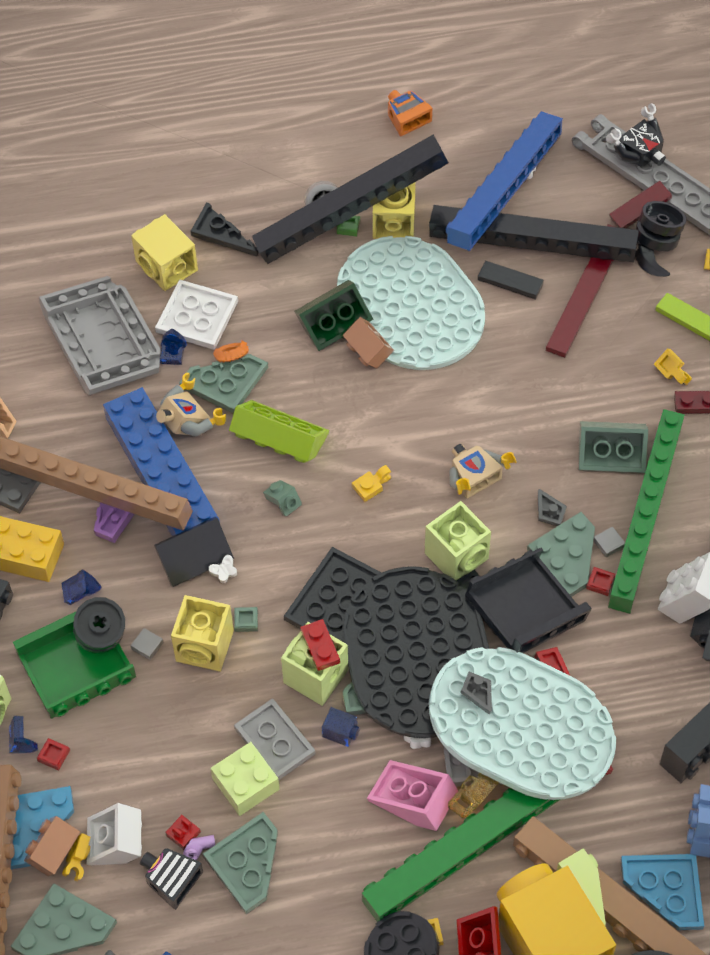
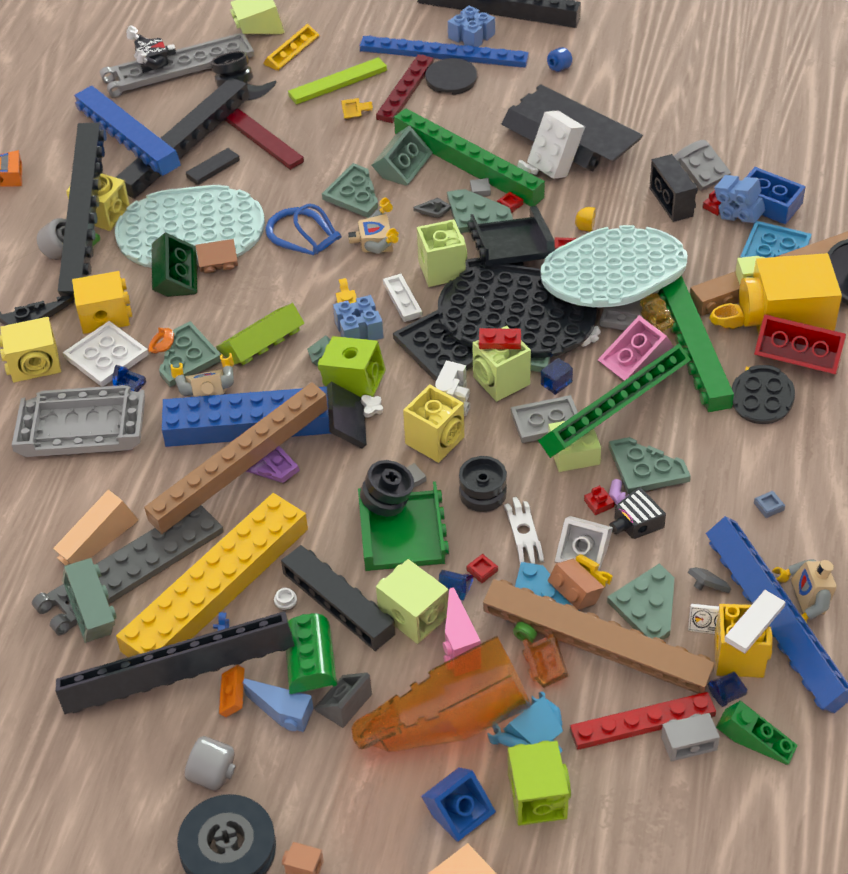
camera: 65 degrees left, 10 degrees down
clear blue tile [61,569,102,605] -> none
dark grey piece [460,671,492,714] -> none
dark red tile [609,181,672,229] -> none
none -> yellow brick [72,271,132,334]
none -> blue animal [265,204,342,255]
none -> lime brick [318,336,386,397]
none -> sand green plate [322,163,378,218]
none -> medium blue brick [333,295,384,340]
none -> white plate [383,274,422,322]
none -> white hips [435,360,470,416]
none -> black wheel [459,456,507,512]
none -> white piece [504,497,544,564]
none -> white piece [517,160,539,175]
none -> green brick [538,343,691,458]
none -> yellow piece [575,207,596,232]
none -> yellow rock [709,303,744,329]

